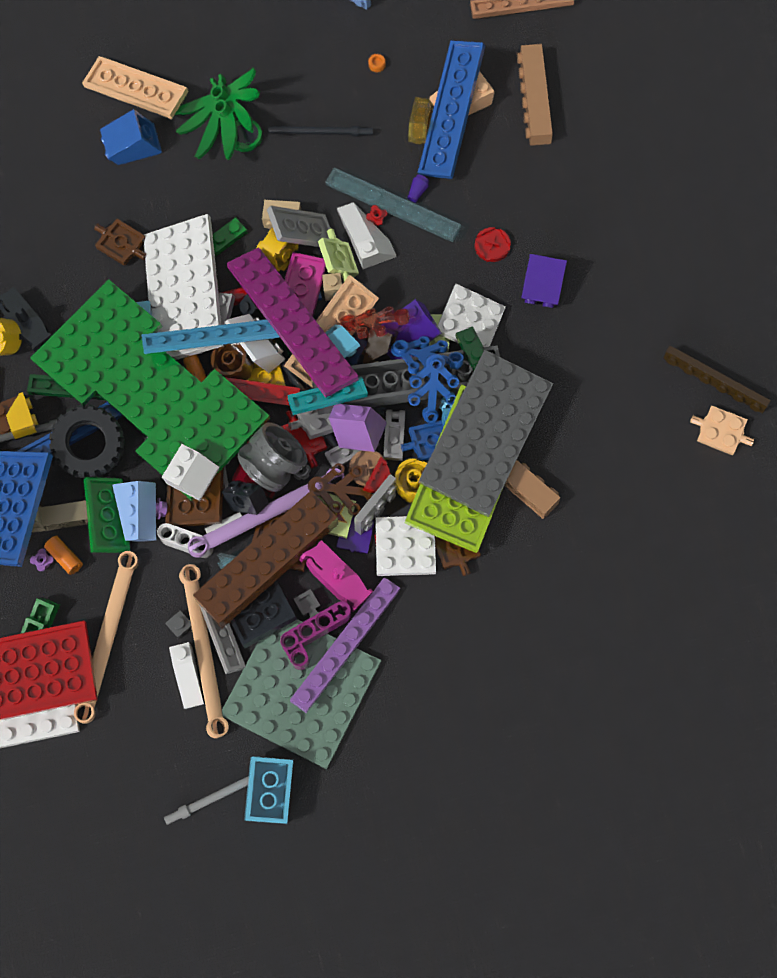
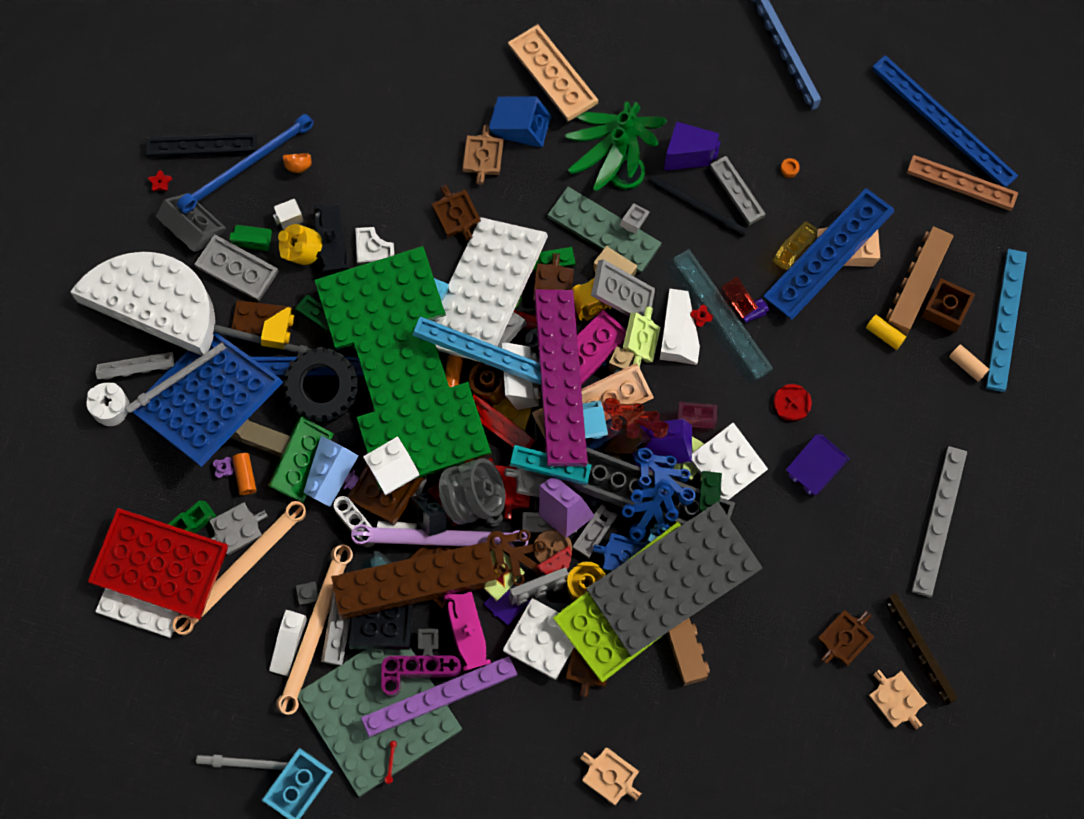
camera: 25 degrees right, 0 degrees up
none -> light grey plate [210,502,268,555]
none -> white tile [356,227,394,265]
none -> red hinge [385,741,397,784]
none -> medium nougat plate [463,125,504,185]
none -> reddish brown plate [532,253,574,302]
none -> sand green plate [548,187,661,274]
none -> light nougat plate [580,747,641,805]
none -> light grey plate [620,203,649,234]
none -> dark purple slope [664,122,721,171]
none -> clear pink brick [677,402,718,429]
none -> light grey plate [710,156,765,225]
none -> clear red slope [722,276,758,318]
none -> reddish brown plate [818,610,874,666]
none -> yellow piece [866,315,907,350]
none -> light grey plate [912,446,967,598]
none -> reddish brown brick [921,278,975,334]
none -> light nougat piece [949,344,990,382]
none -> dark azure plate [985,249,1027,392]

